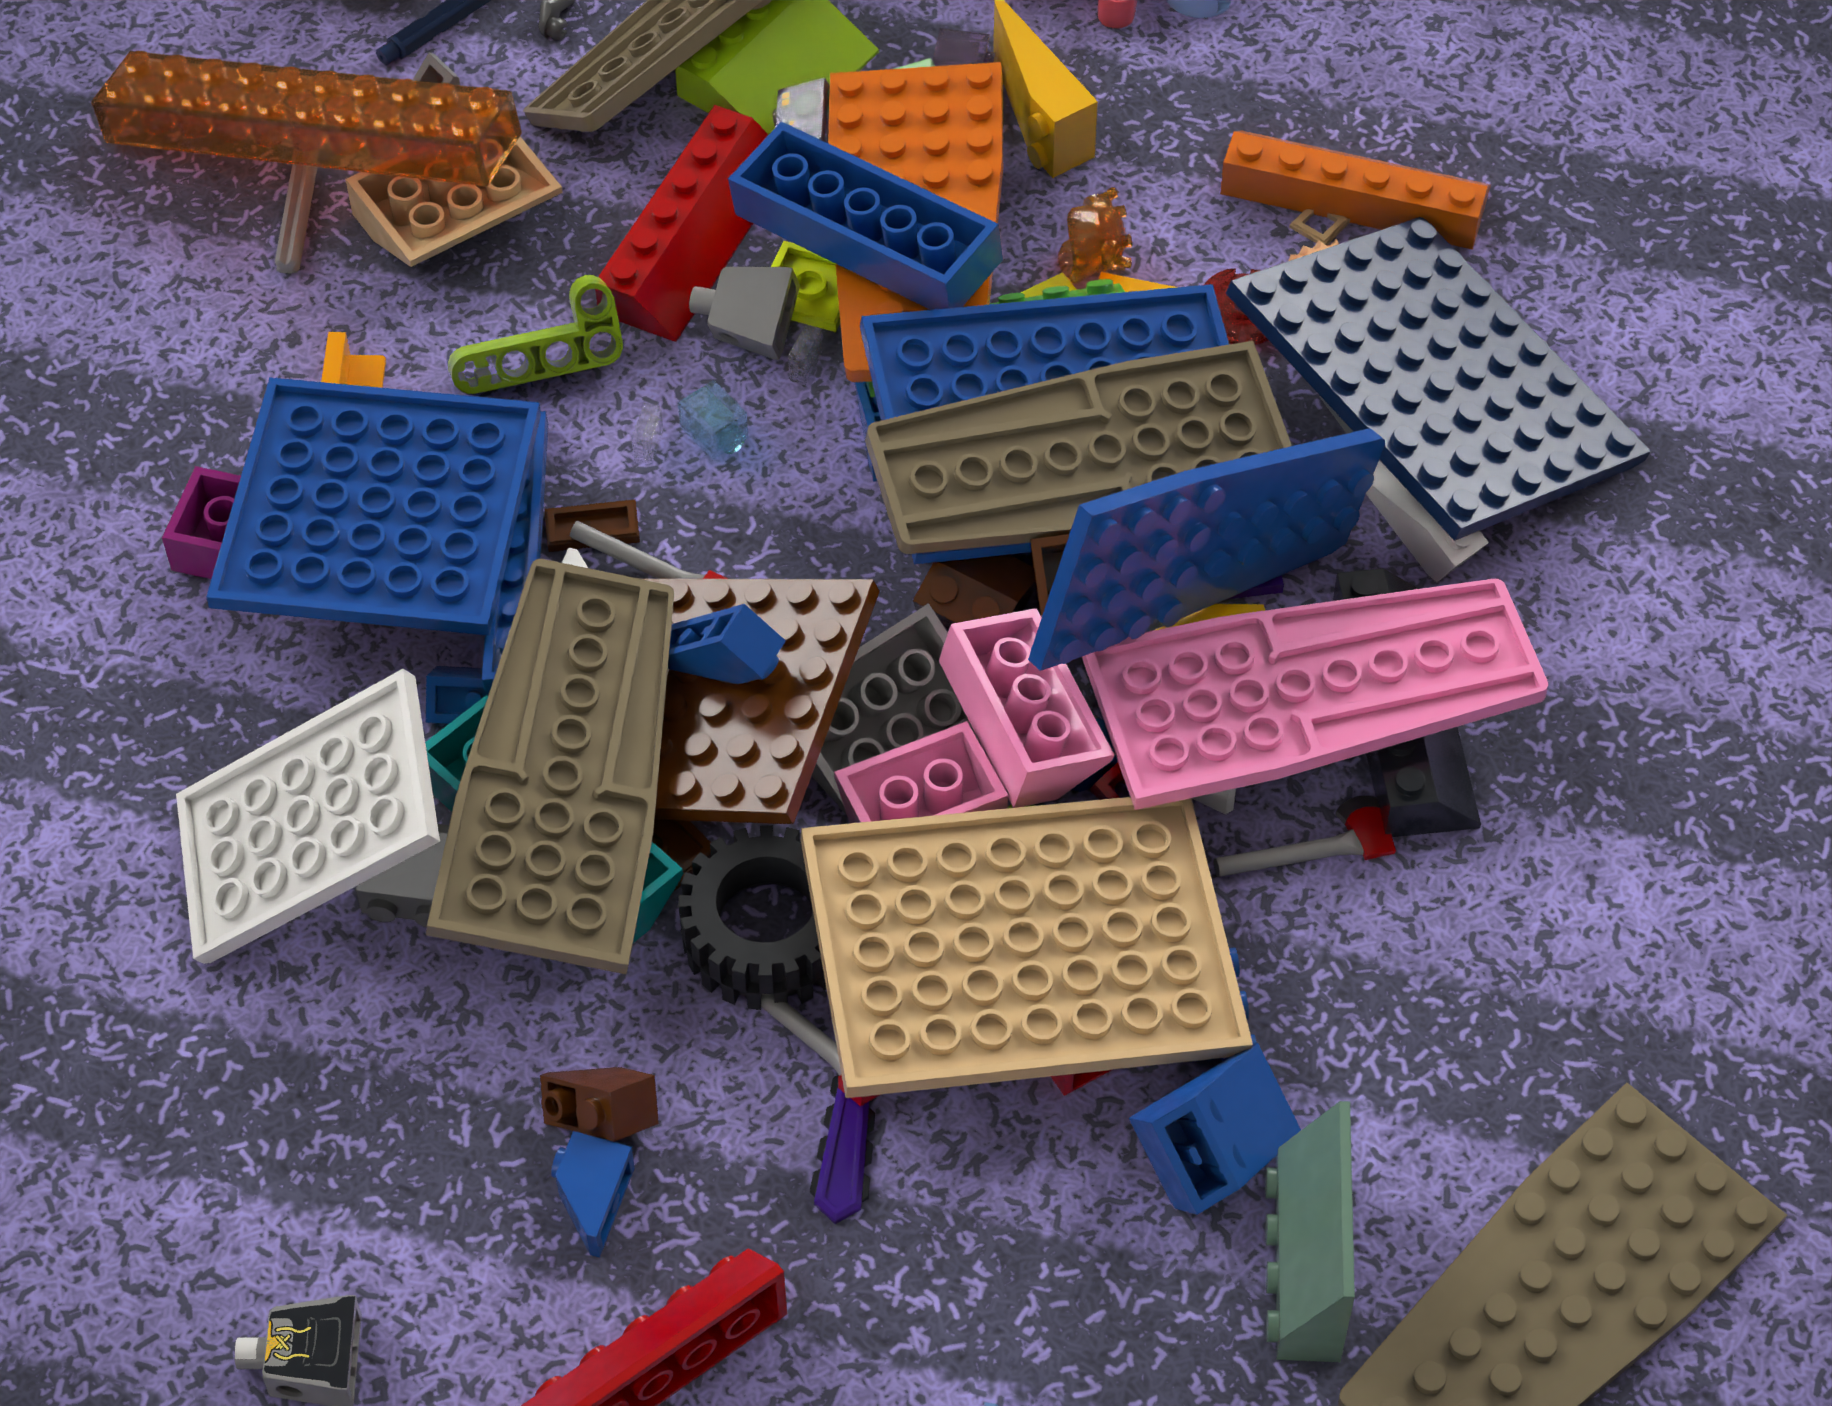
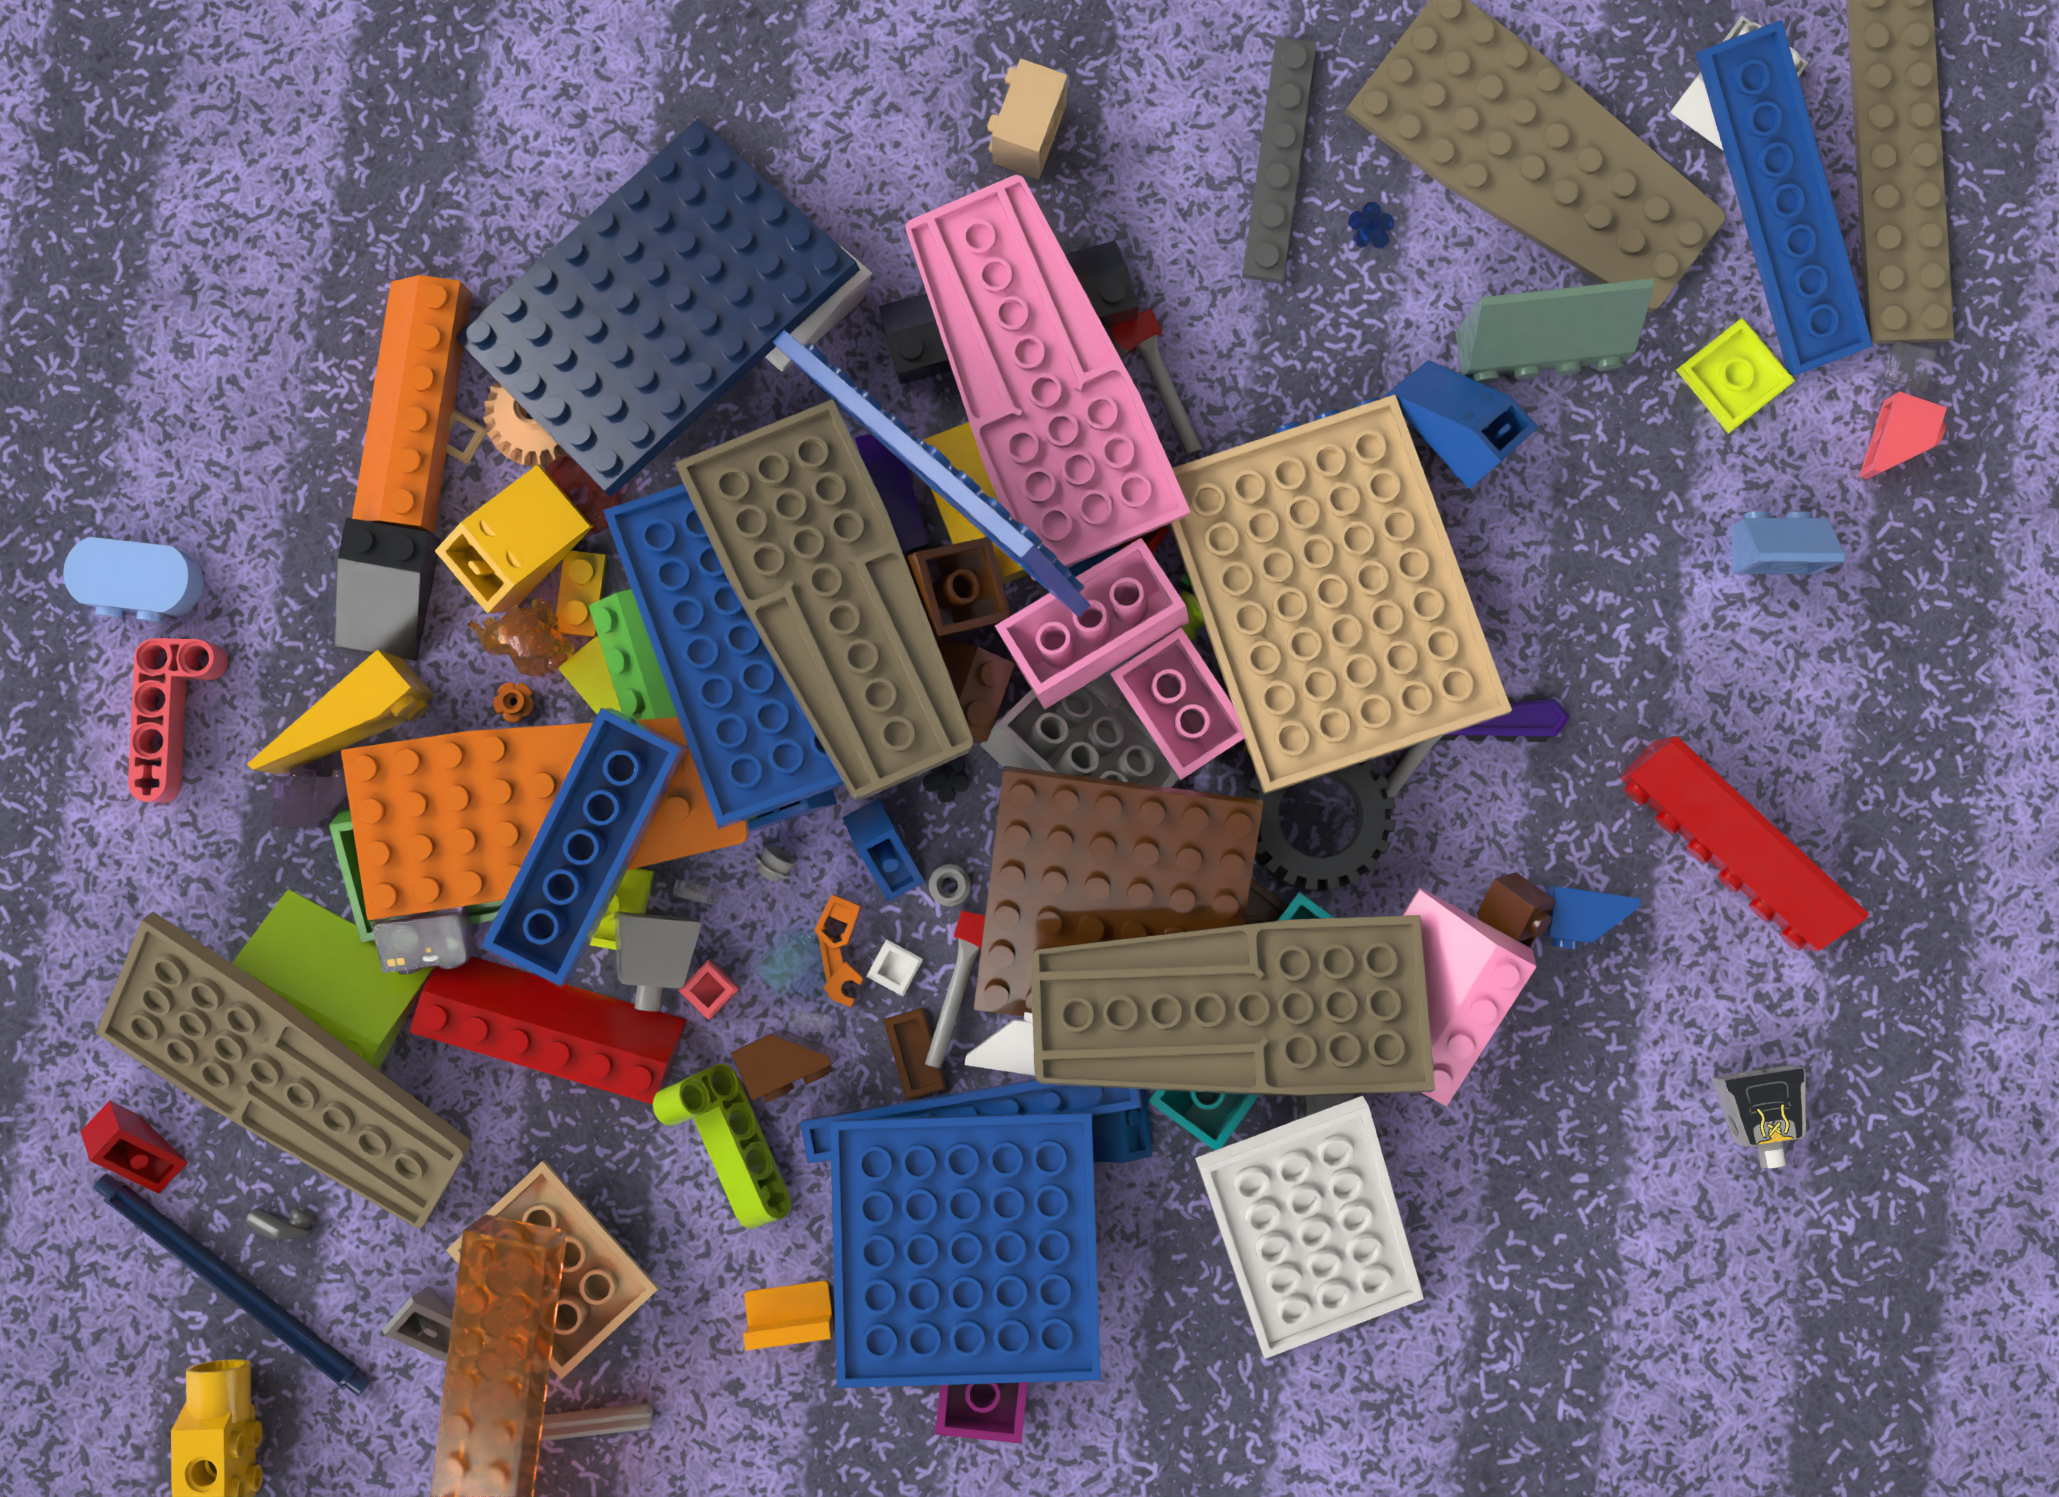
camera: 95 degrees left, 30 degrees up
blue slope [668,604,786,684] -> none
none -> slope [335,517,441,661]
none -> yellow slope [435,464,593,614]
none -> orange plate [493,682,535,723]
none -> coral slope [678,959,741,1020]
none -> reddish brown slope [731,1029,839,1103]
none -> light grey plate [755,844,795,882]
none -> orange piece [814,894,864,1008]
none -> blue slope [842,798,925,902]
none -> white tile [866,939,923,996]
none -> black plant [923,757,970,803]
none -> light grey plate [929,864,971,906]
none -> tan container [987,58,1068,180]
none -> dark grey plate [1242,37,1317,284]
none -> clear blue plant [1348,202,1394,249]
none -> bright pink slope [1402,888,1537,1107]

